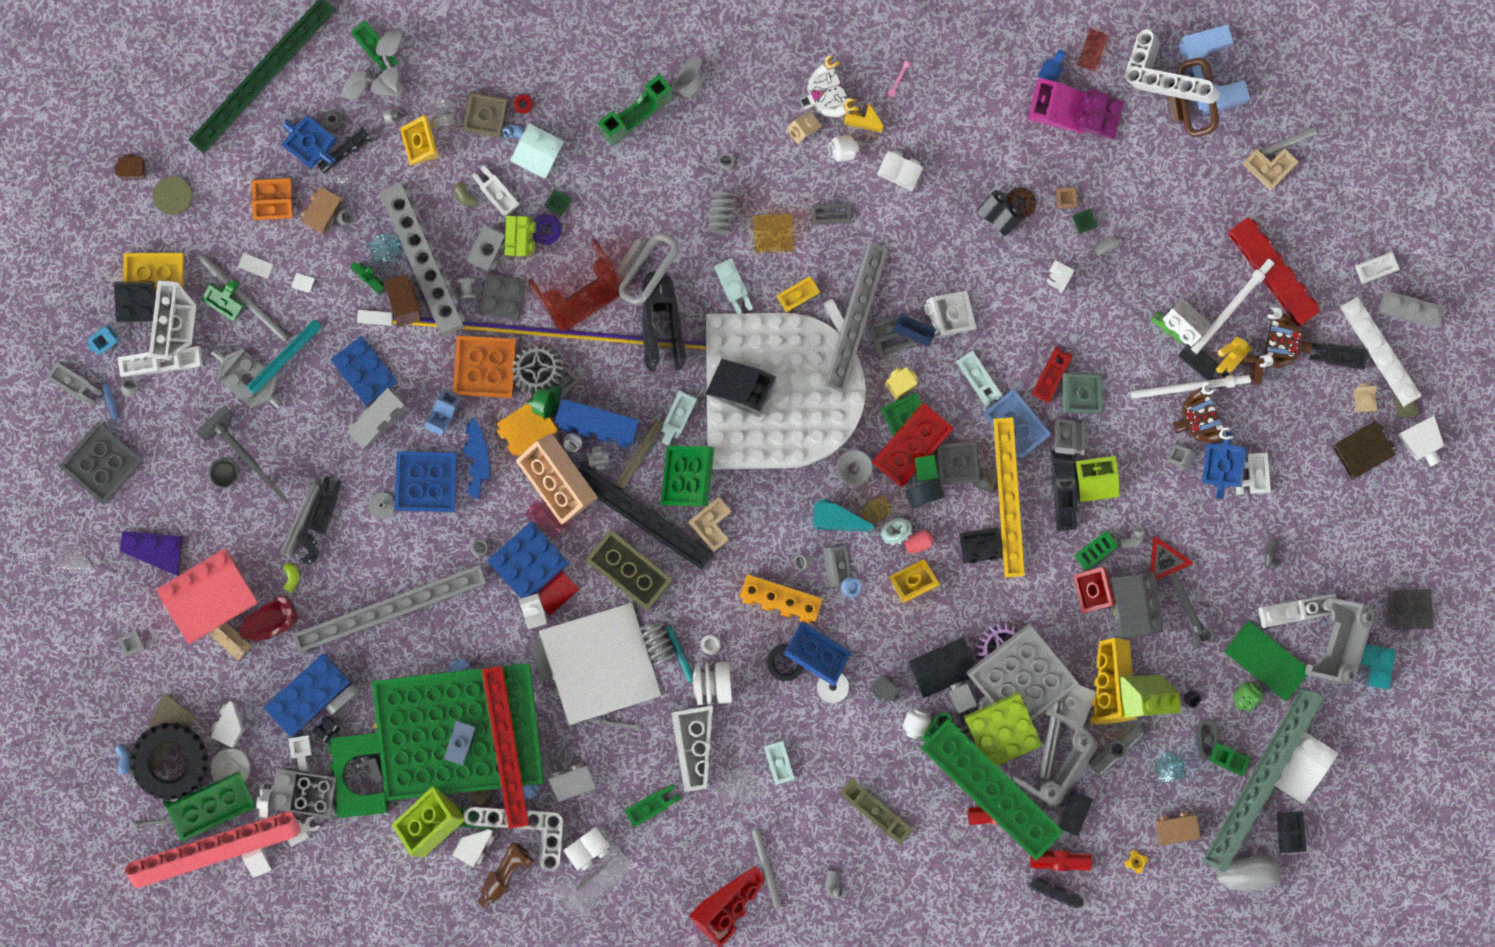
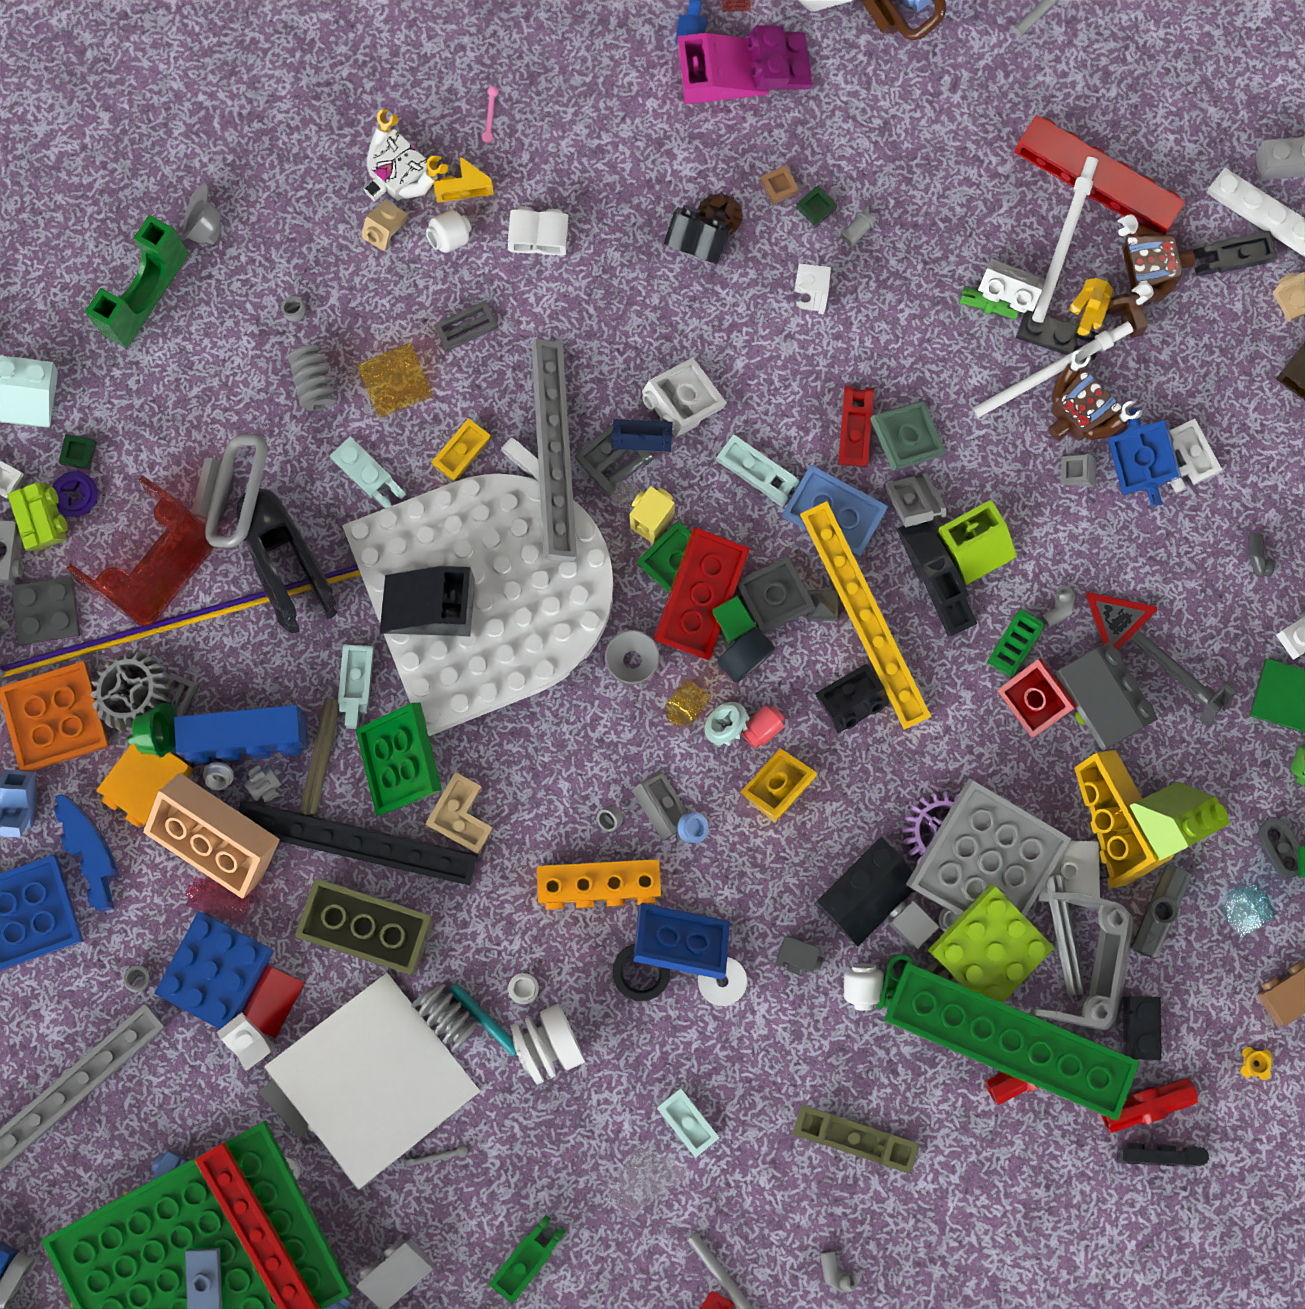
camera: 20 degrees left, 5 degrees down
white wedge [671,706,713,792] -> none
teal slope [813,499,874,532] -> none
black hinge [1184,690,1202,708] -> none
tan plate [1243,148,1299,191] -> none
white plate [1355,251,1400,285] -> none

